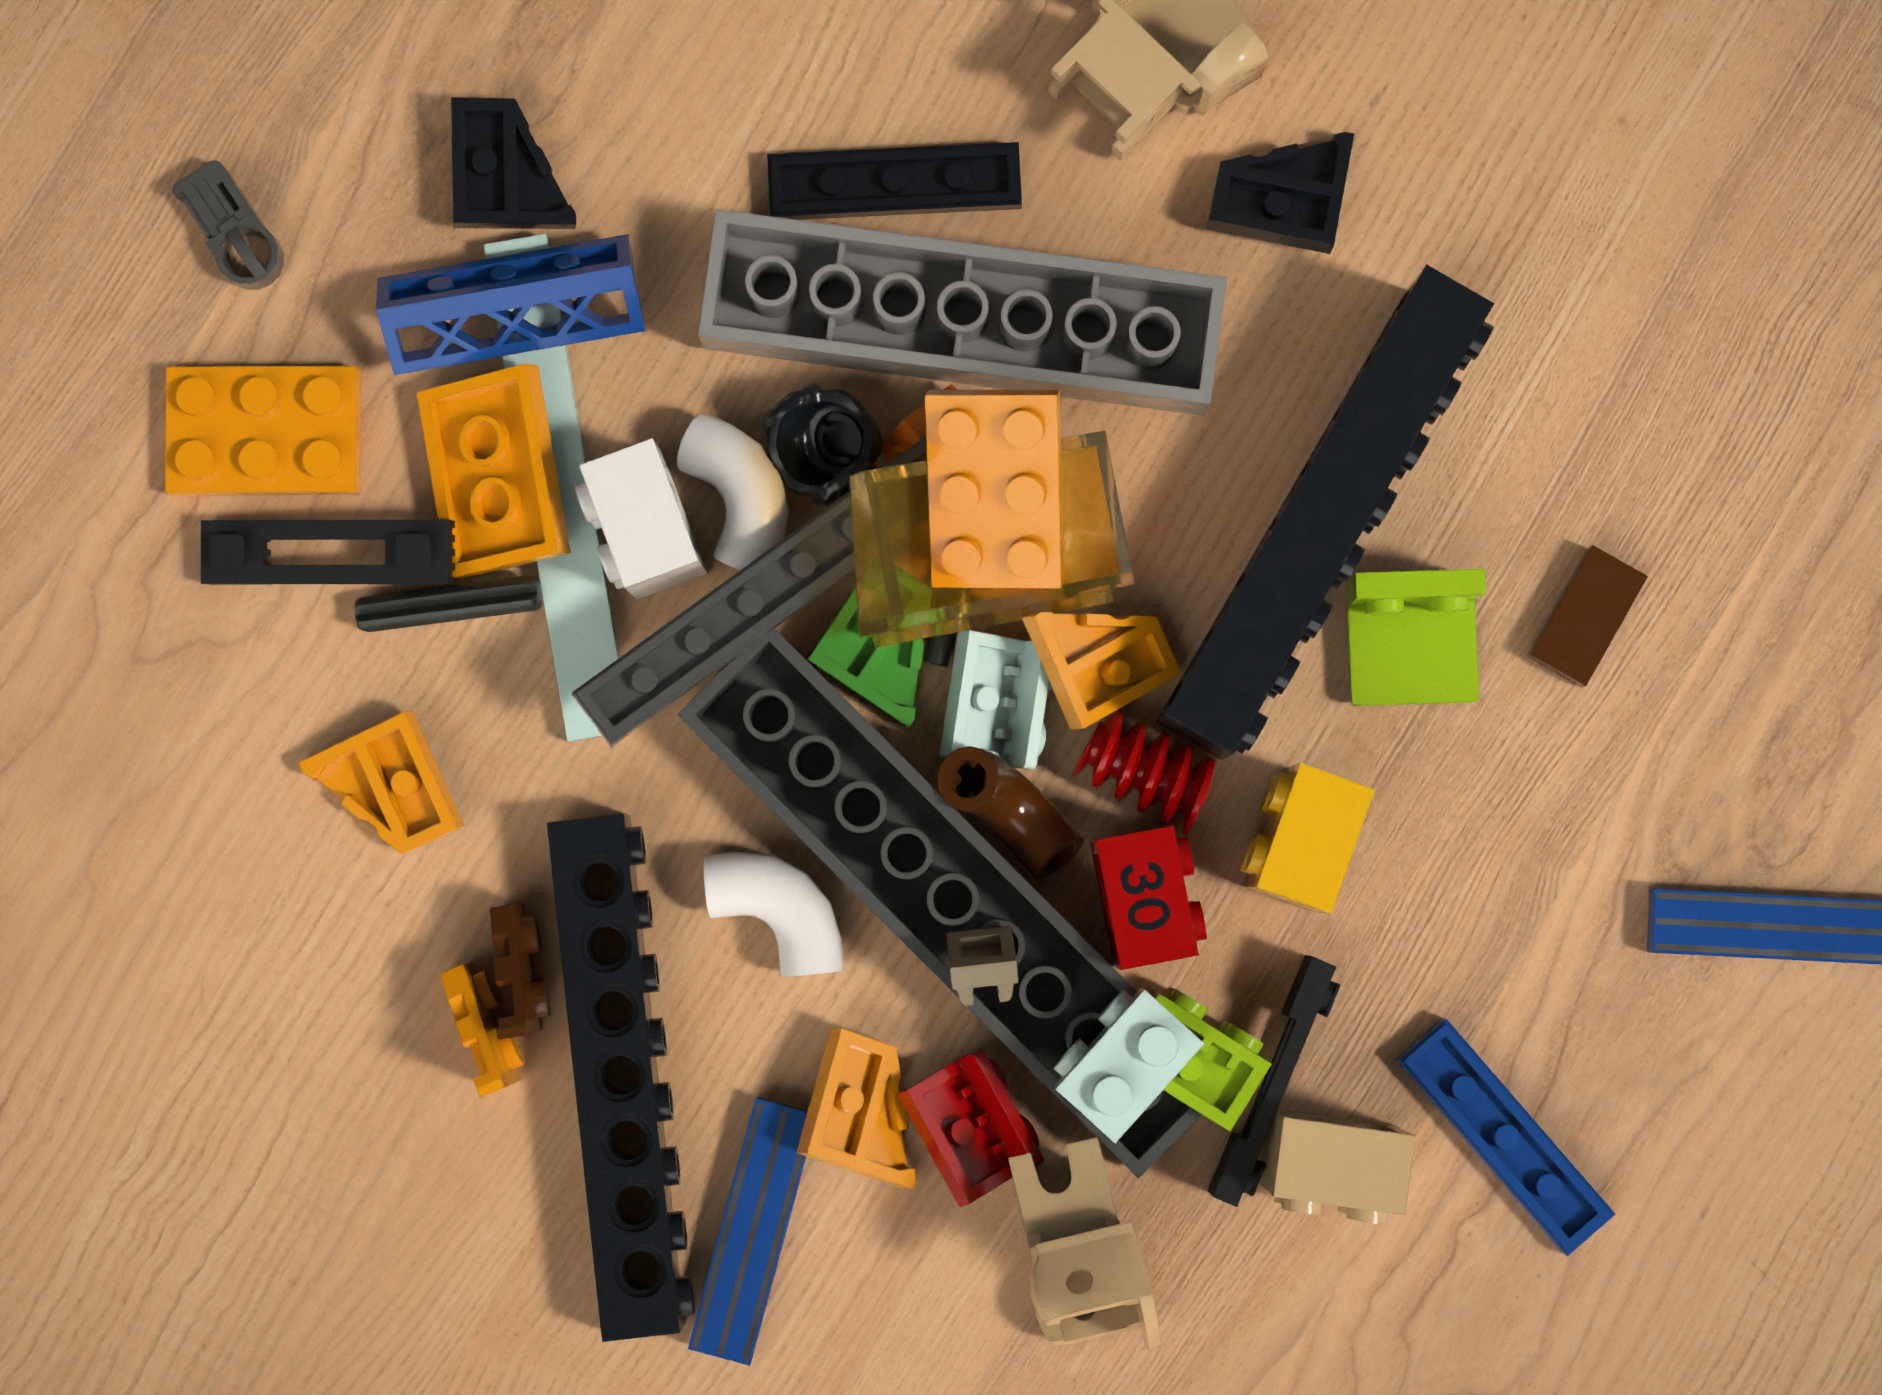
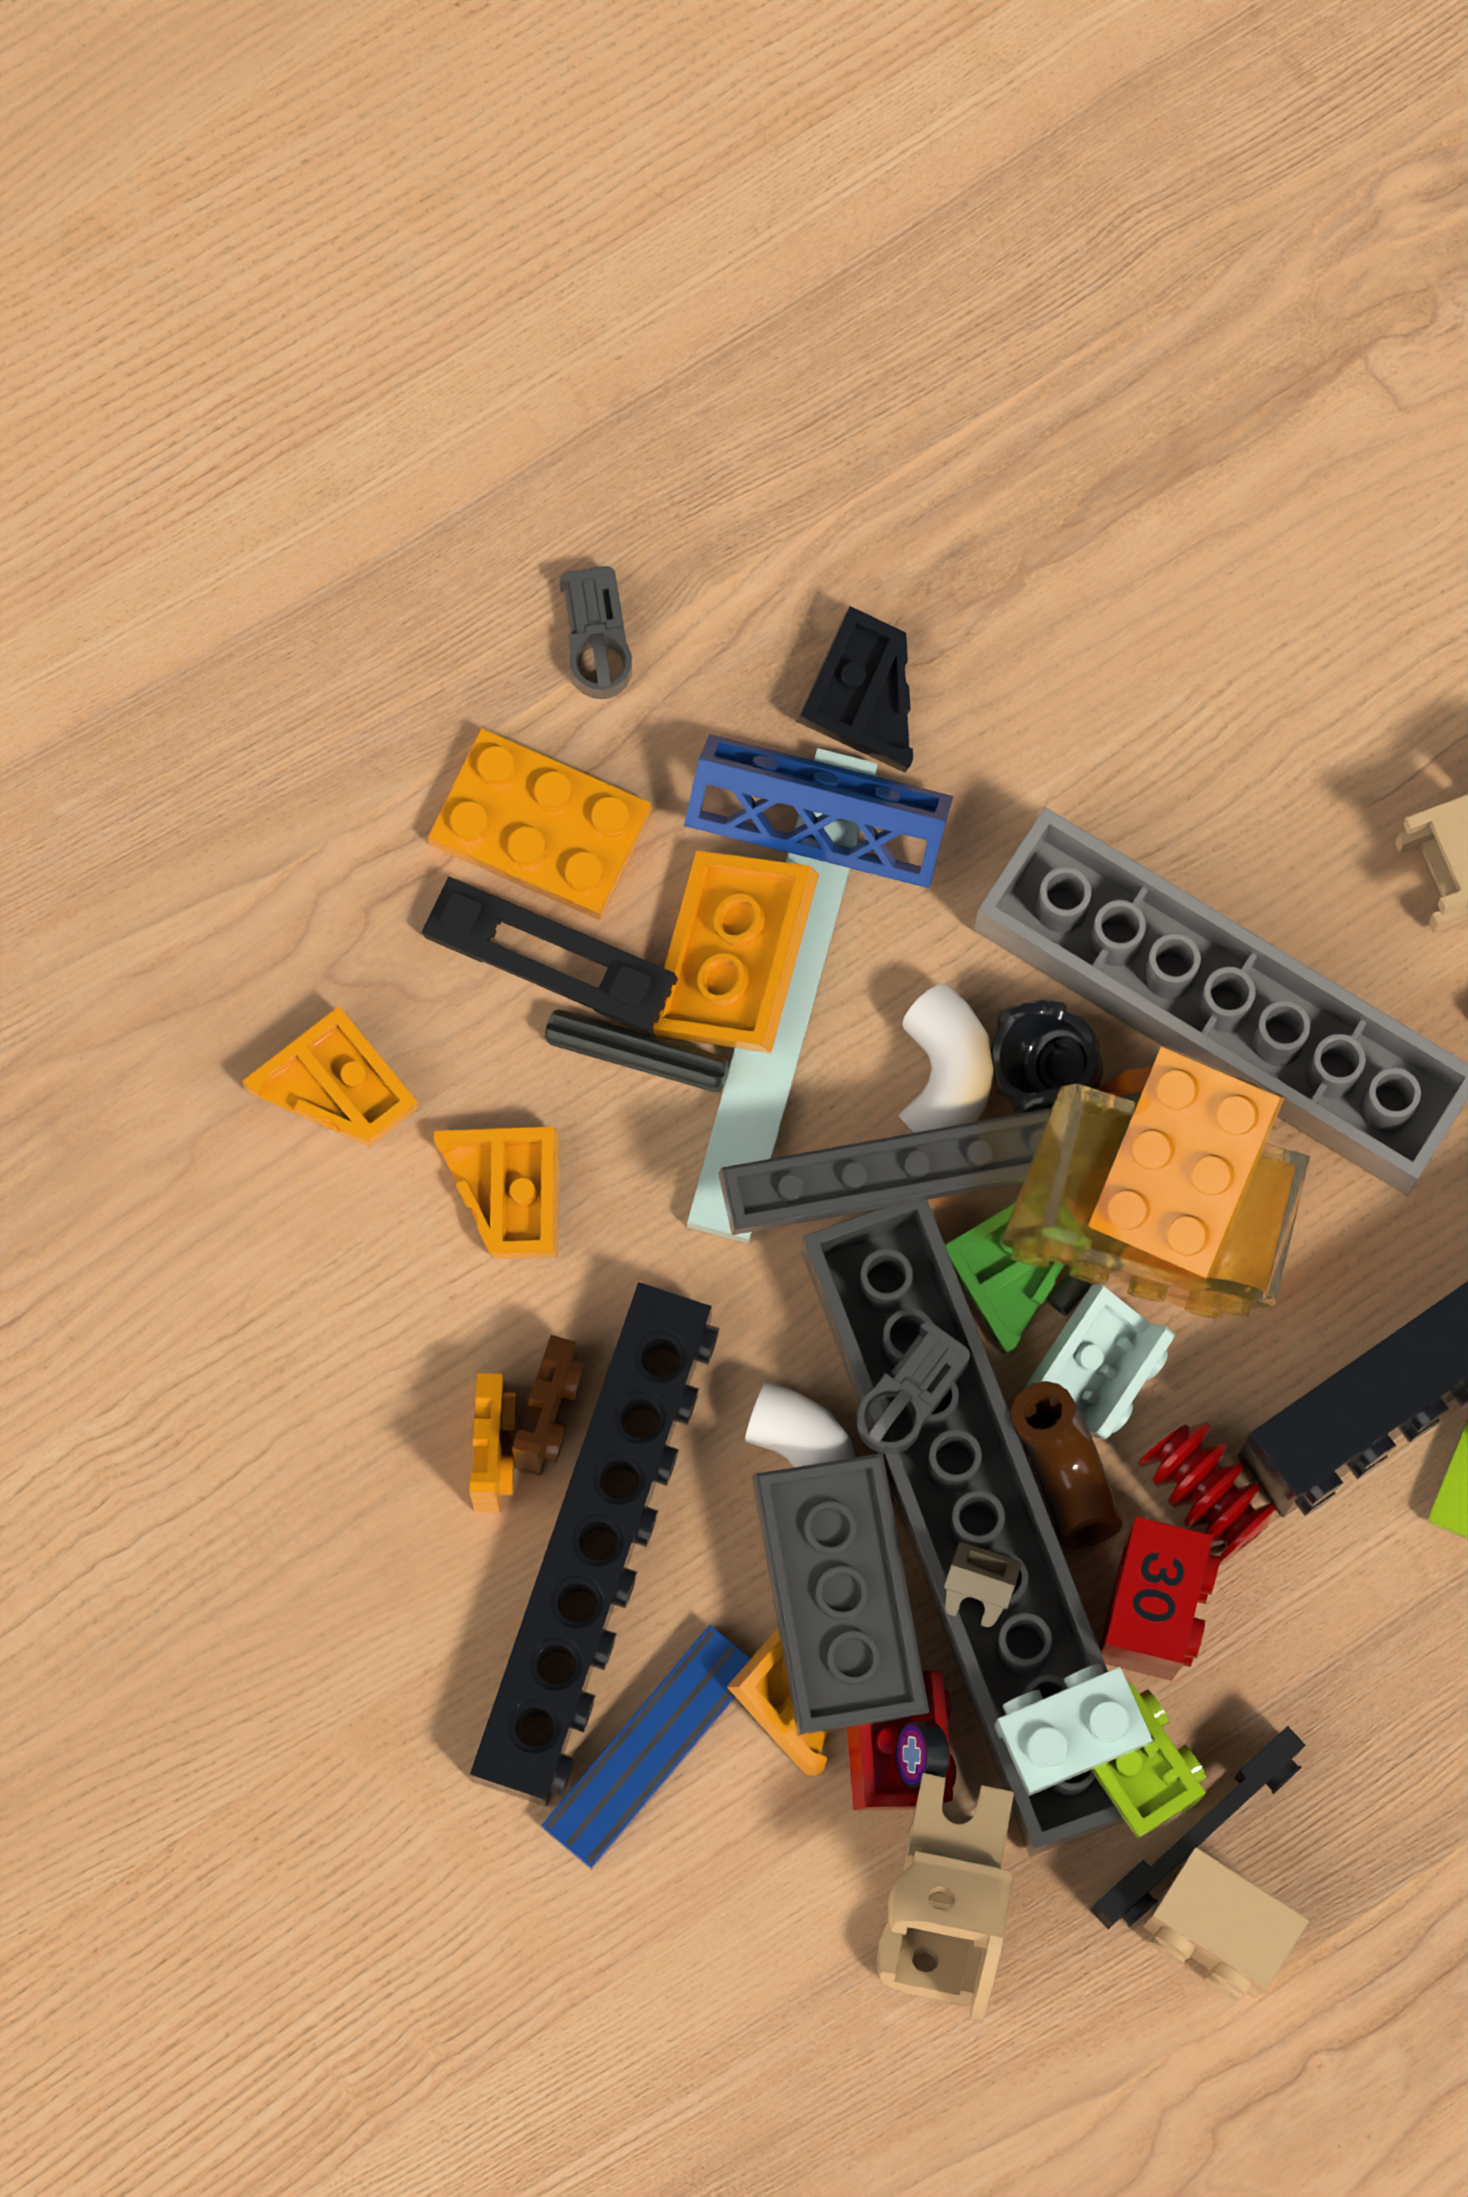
camera: 25 degrees right, 10 degrees down
white brick [575,438,708,600] -> none
black tile [767,142,1022,220] -> none
light orange wing [1022,612,1181,730] -> none
yellow brick [1239,763,1375,914] -> none
blue tile [1395,1018,1615,1256] -> none
none -> light orange wing [242,1006,419,1147]
none -> dark grey tile [752,1454,929,1736]
none -> dark grey piece [857,1322,970,1454]
none -> tile [896,1721,949,1788]

